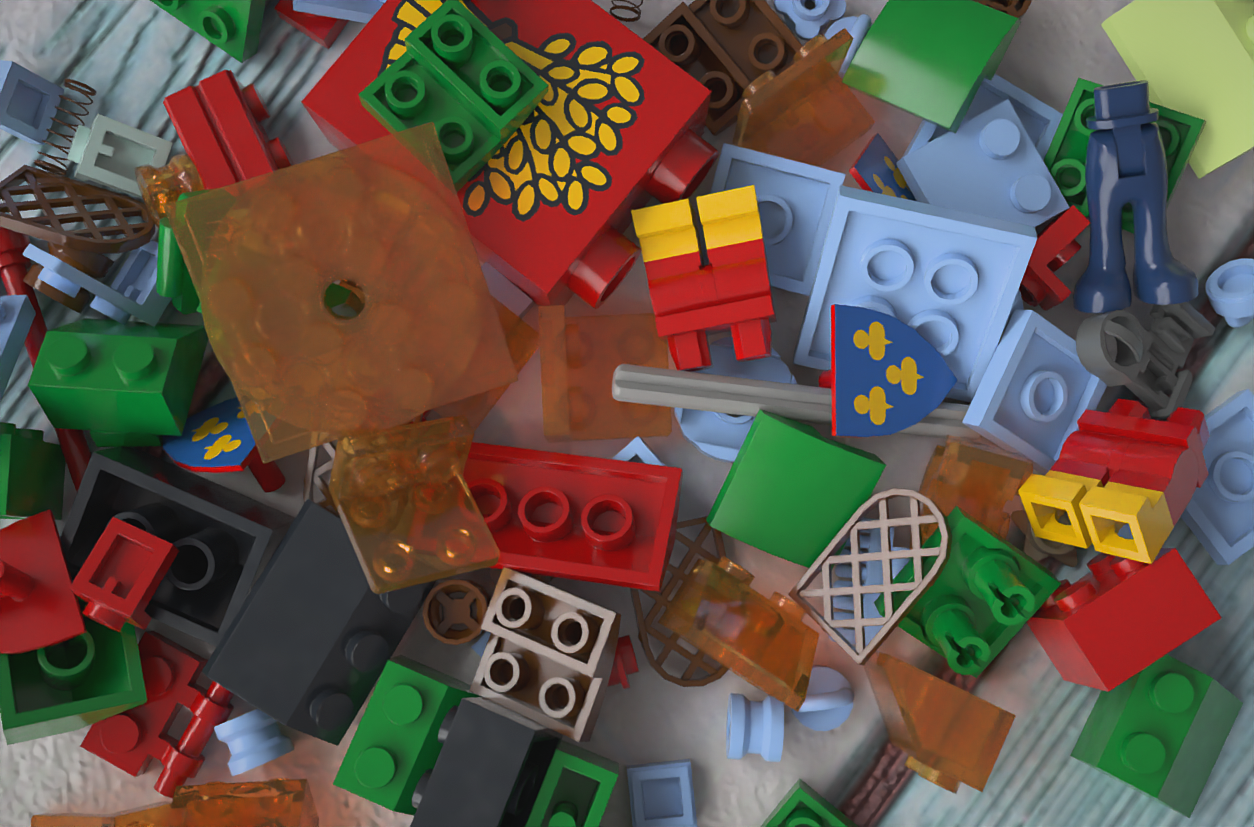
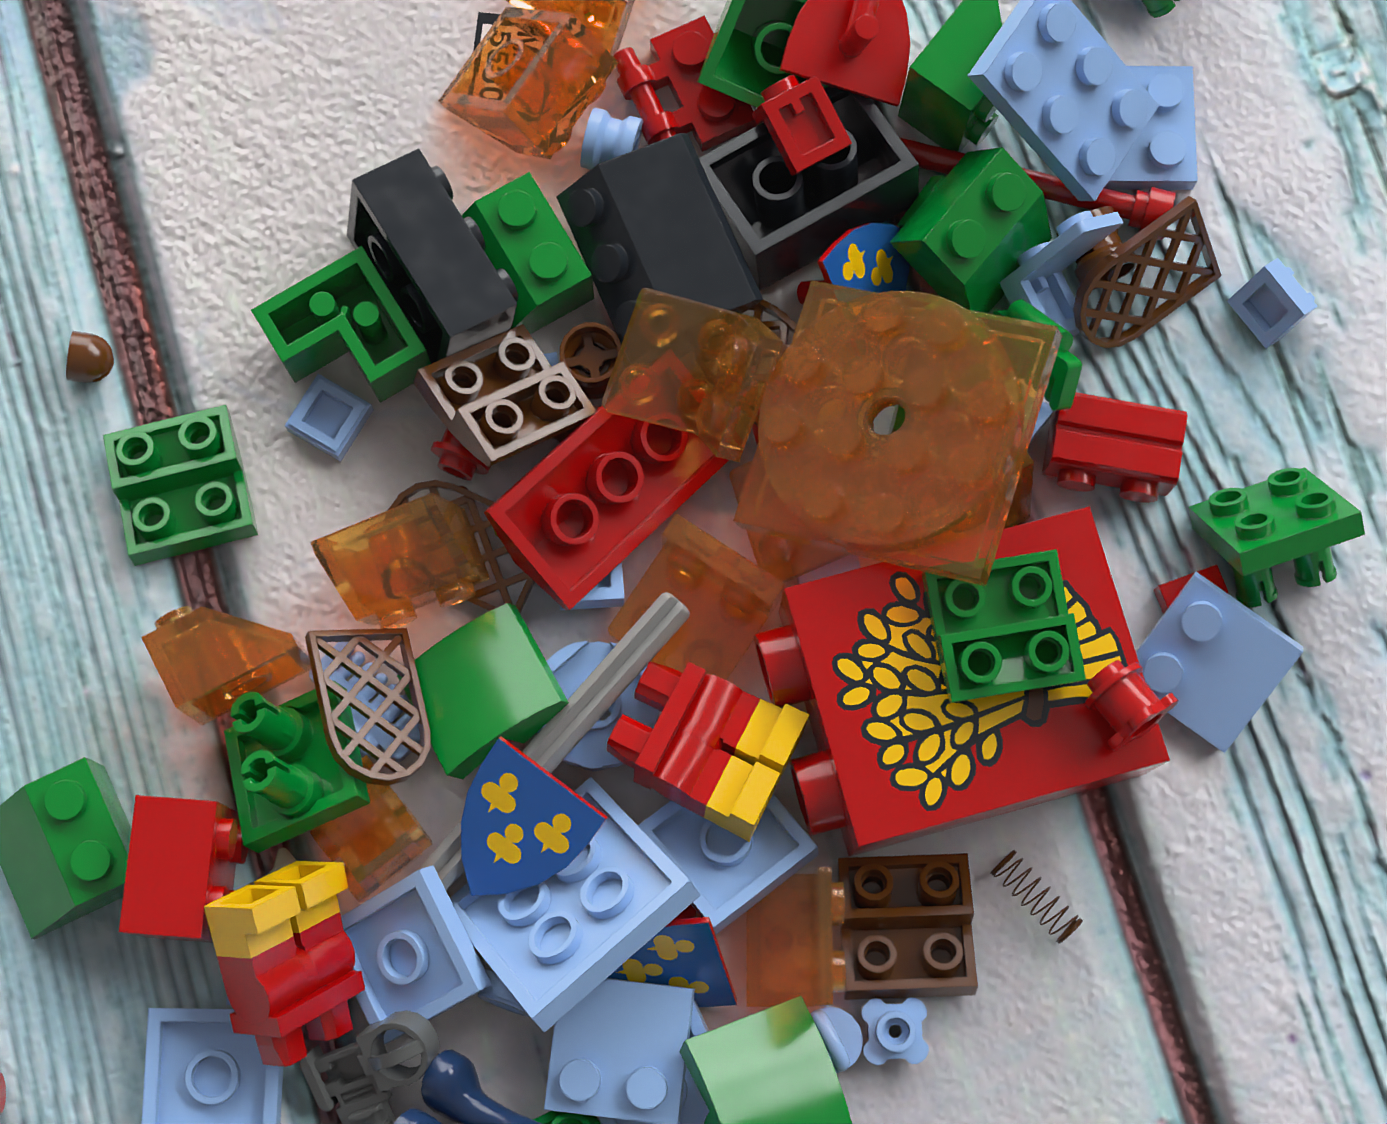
camera: 125 degrees right, 5 degrees down
reddish brown piece [34,79,97,176] -> none
light aqua bracket [67,114,173,202] -> none
clear orange wheel [135,153,205,228] -> none
light blue wheel [726,693,784,762] -> none
light blue tile [788,665,854,731] -> none
red bracket [1019,205,1091,311] -> none

